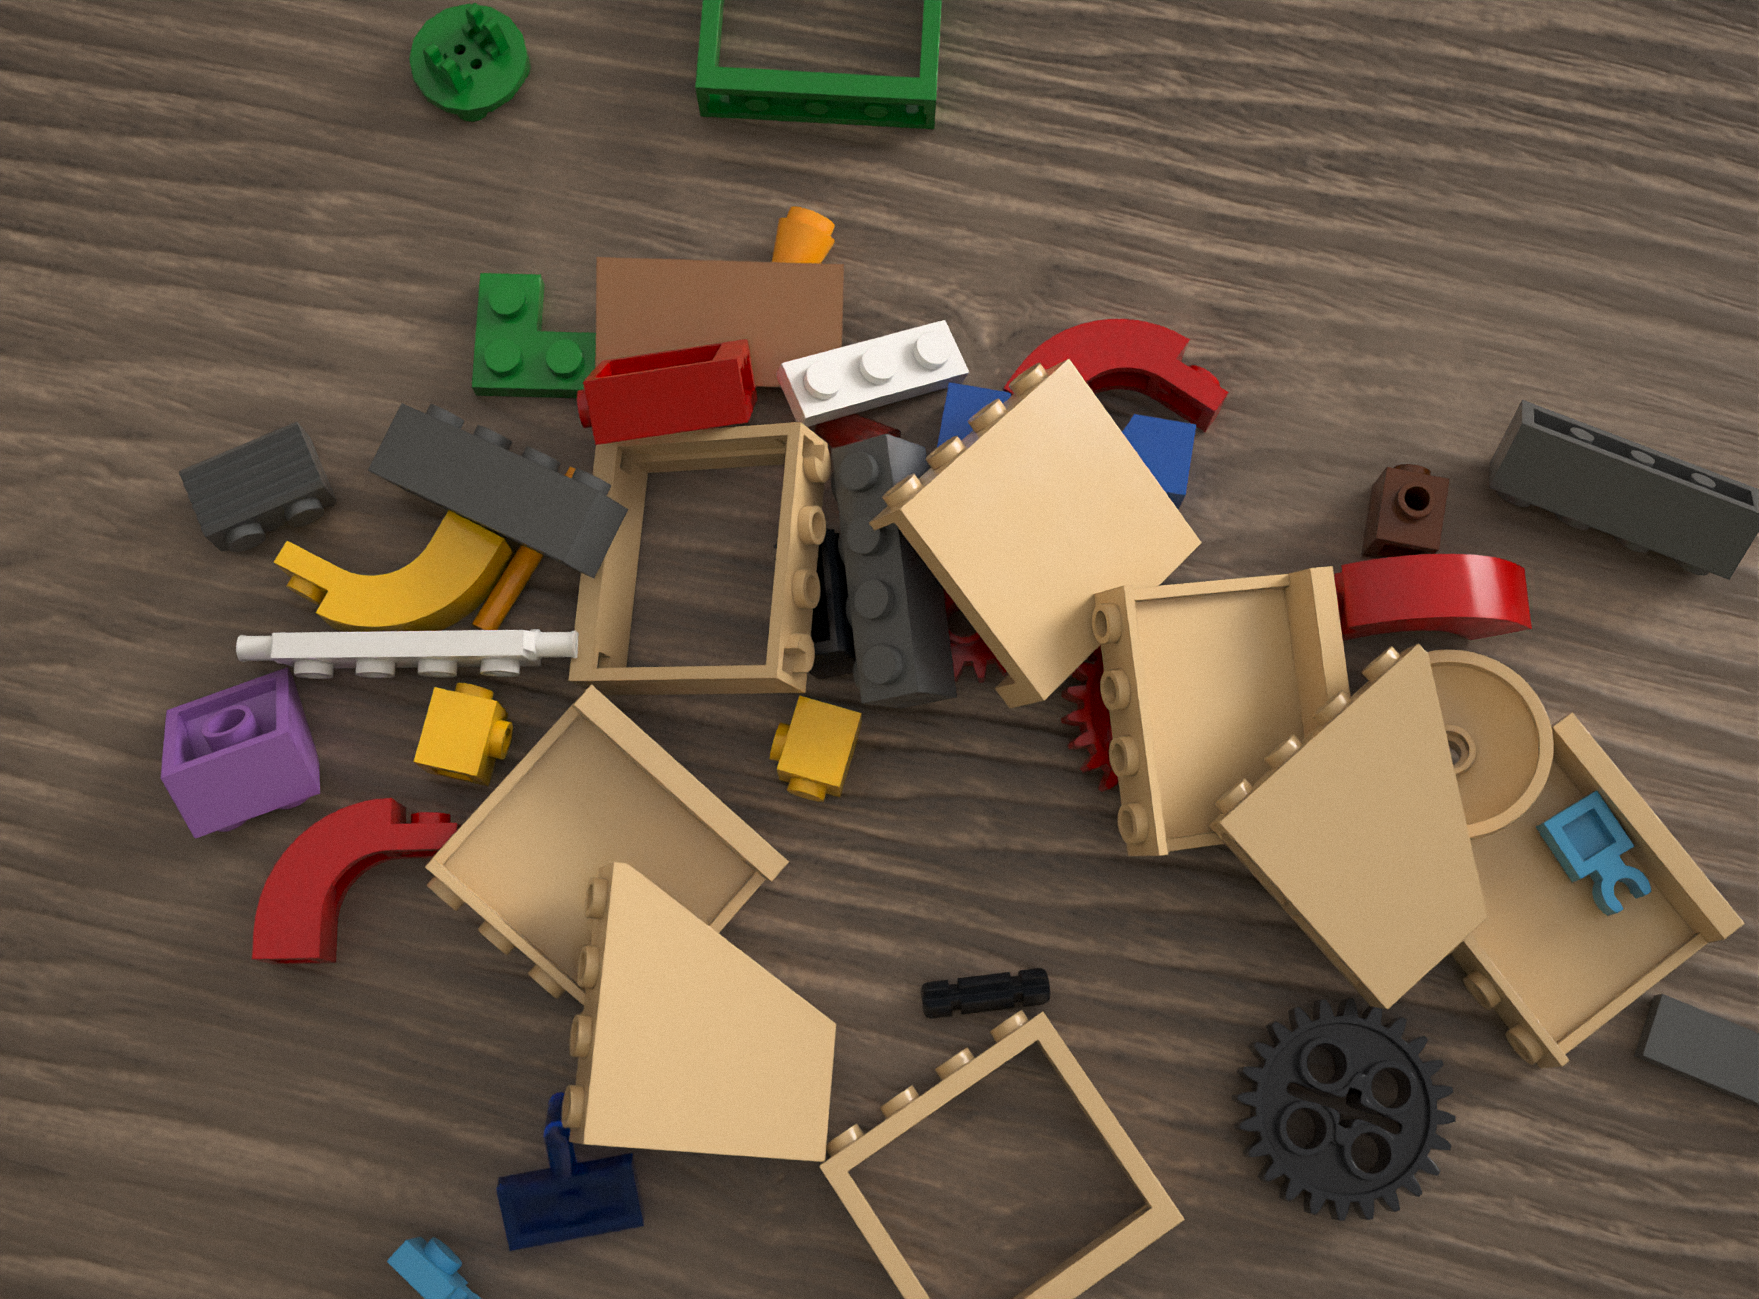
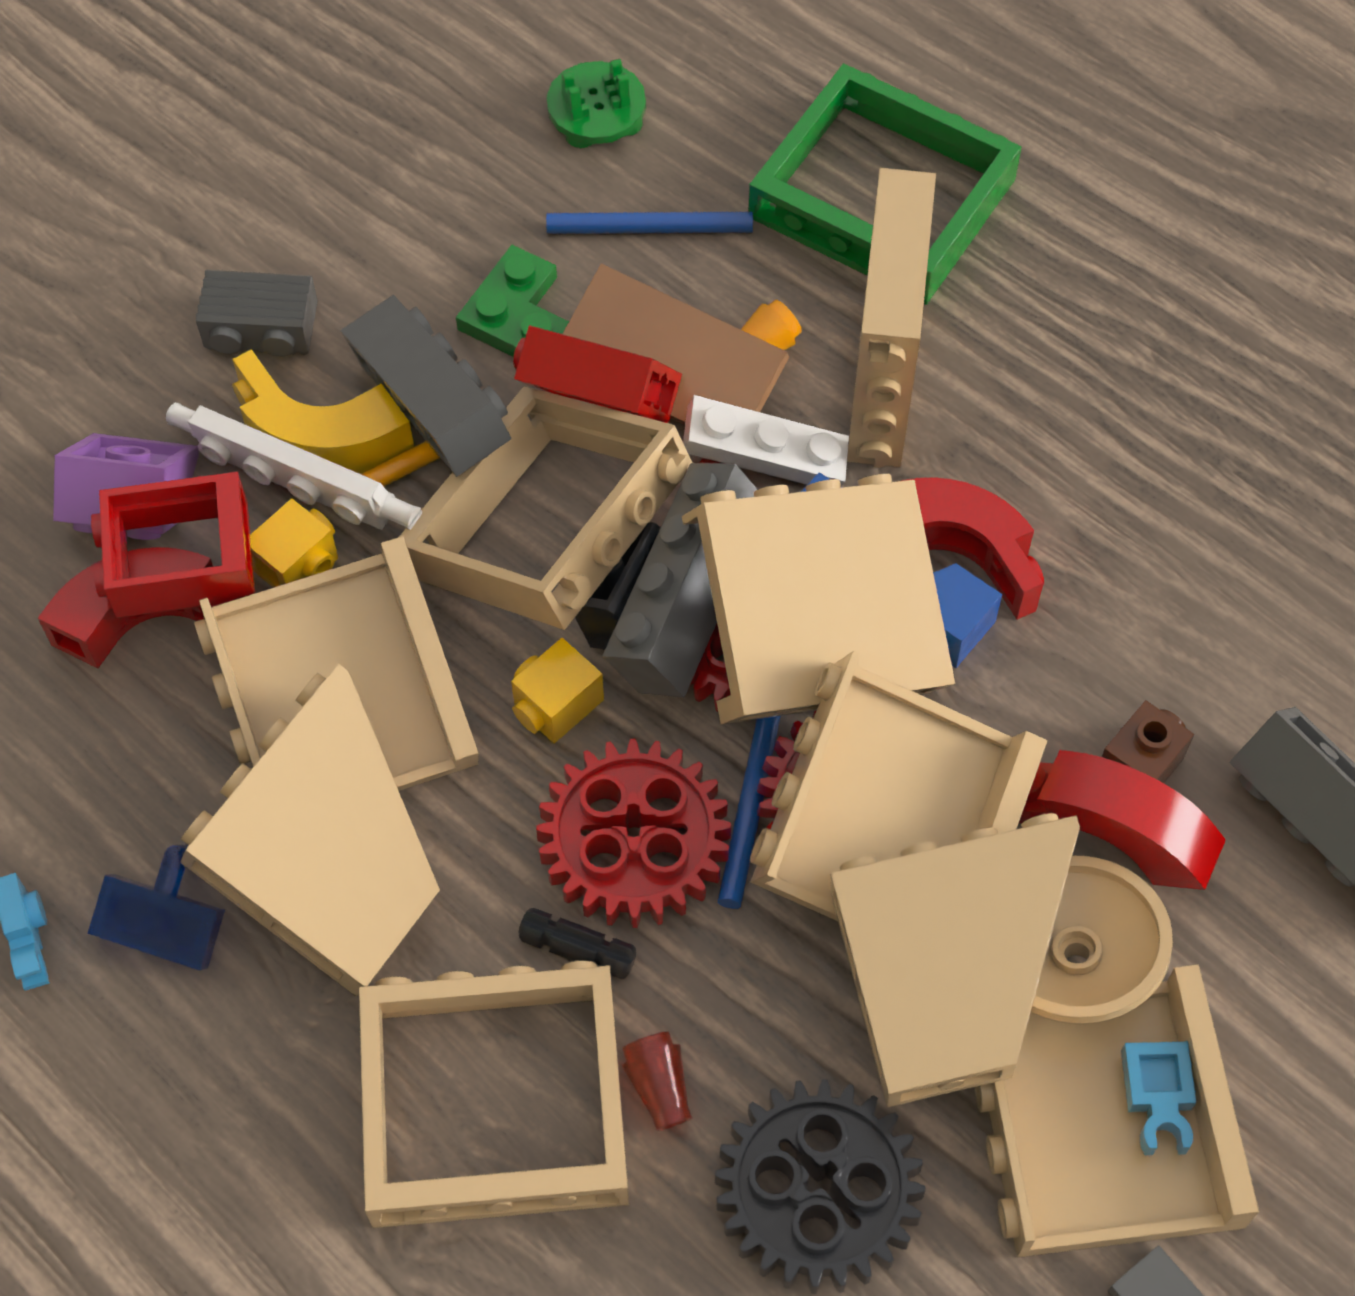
camera: 30 degrees right, 15 degrees down
none -> red window [91,472,255,618]
none -> red gear [536,739,731,928]
none -> blue bar [546,212,753,234]
none -> clear red cone [621,1031,692,1131]
none -> blue bar [718,716,781,909]
none -> tan window [847,168,936,468]

